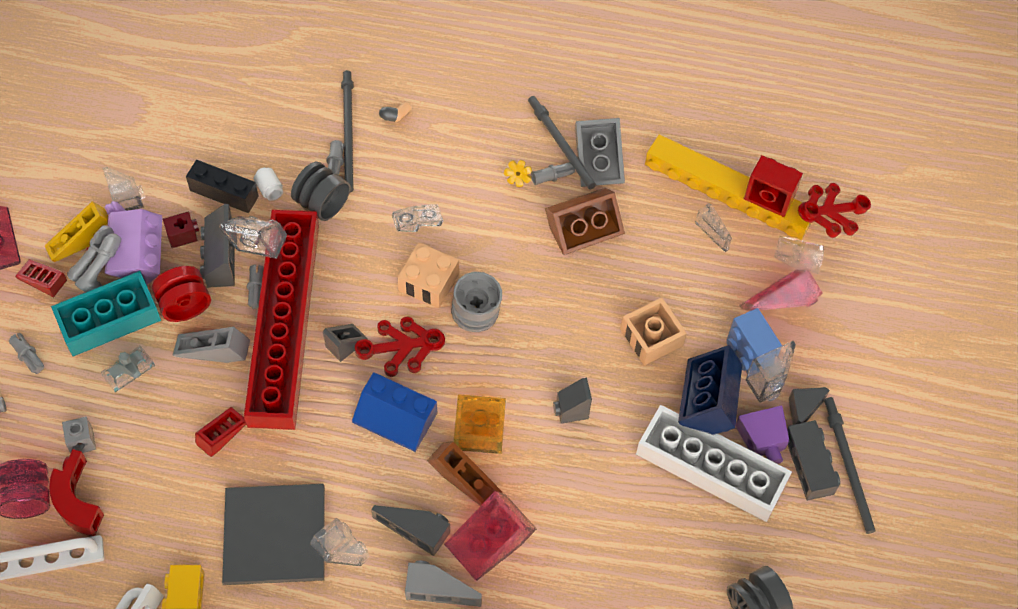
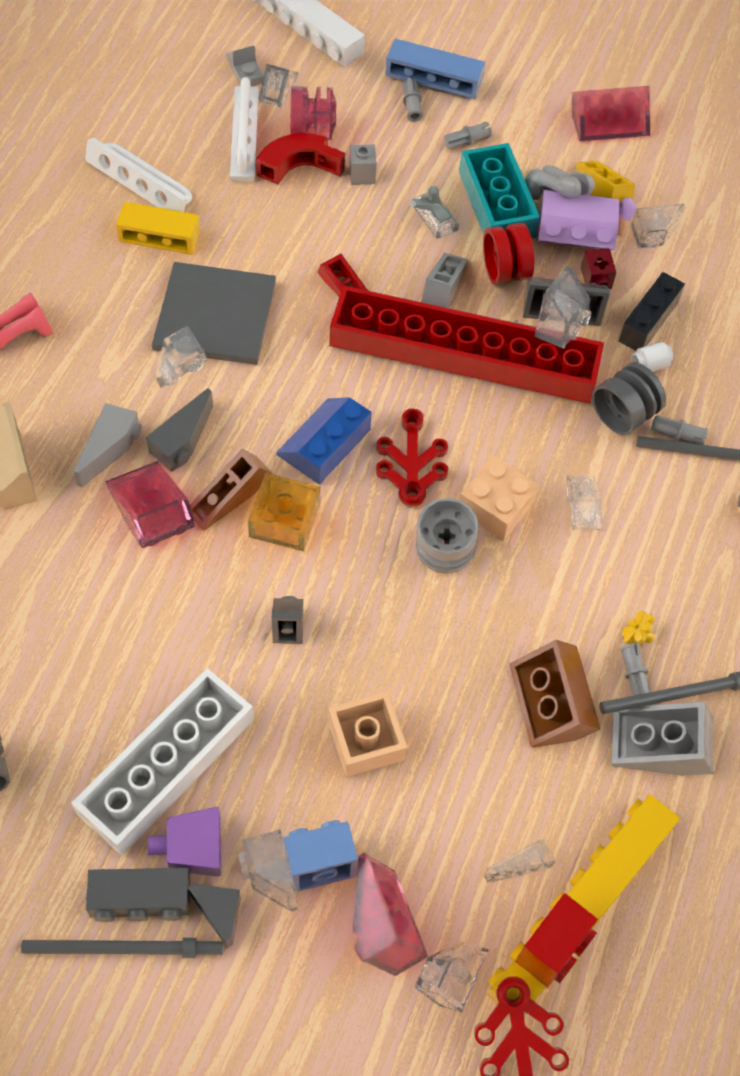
camera: 100 degrees right, 0 degrees up
red slope [15,259,67,298] -> none
dark grey slope [323,324,368,362] -> none
dark blue slope [678,345,742,435] -> none

